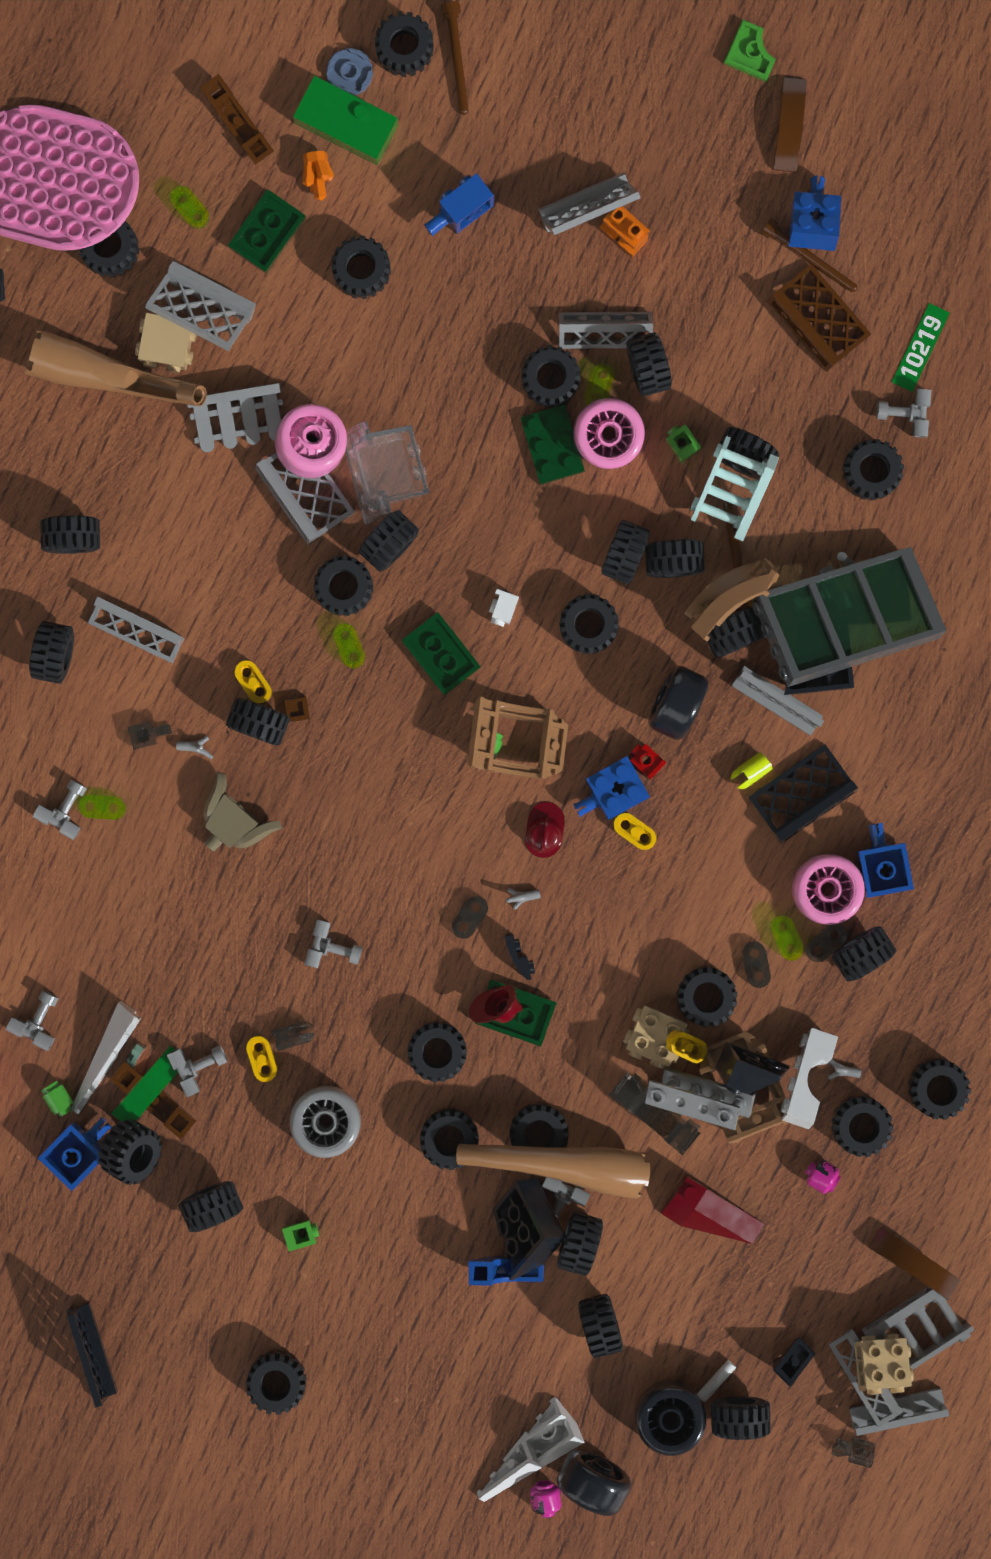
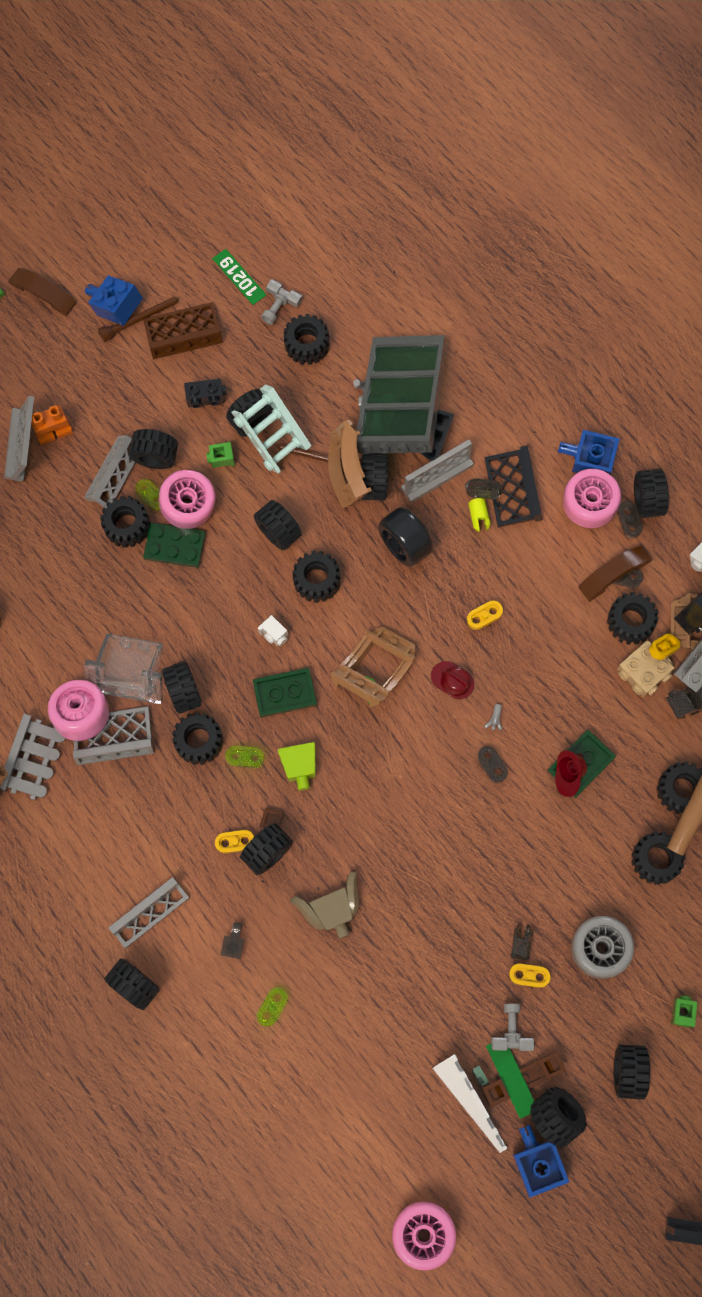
camera: 60 degrees left, 15 degrees down
light grey bar [6,990,59,1051] -> none
light grey bar [33,779,87,840] -> none
black tyre [40,515,100,554] -> none
bright green brick [41,1081,74,1117] -> none
light grey bar [176,736,213,759] -> none
light grey bar [304,919,363,968] -> none
black tyre [408,1022,467,1082] -> none
black slope [504,934,535,980] -> none
blue brick [573,756,650,820] -> none
red brick [630,744,667,780] -> none
black tyre [645,539,705,578] -> none
clear neon green plate [770,915,804,961] -> none
none -> black brick [184,378,227,408]
none -> lime torso [278,742,316,791]
none -> clear smoke plate [465,479,502,499]
none -> reddish brown slope [578,546,652,602]

